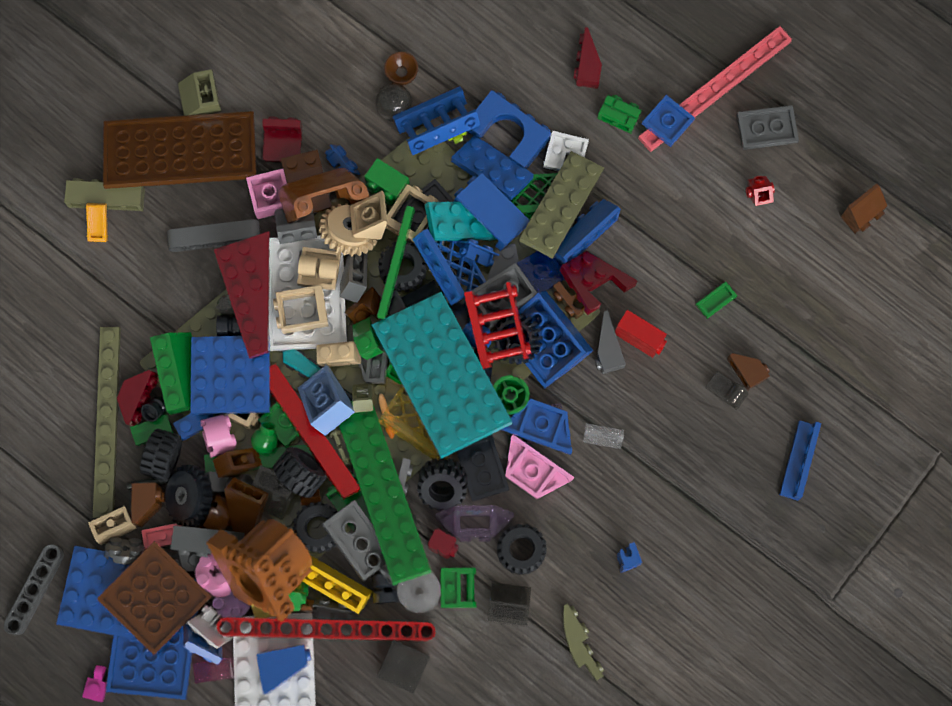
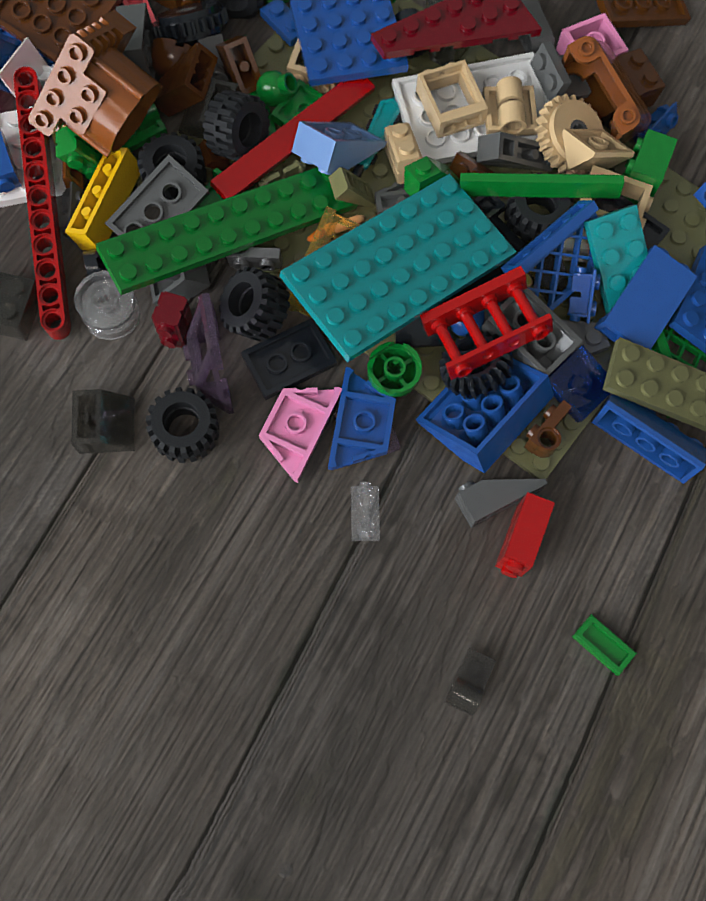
camera: 75 degrees right, 5 degrees down
bright pink brick [200,414,237,458] -> none
dark red bracket [262,117,303,162] -> none
green plate [441,568,477,608] -> none
dark red wing [560,251,638,315] -> none
olive slope [563,604,604,681] -> none
blue hinge [617,542,642,573] -> none
reddish brown slope [727,353,770,391] -> none
blue fence [779,421,821,501] -> none

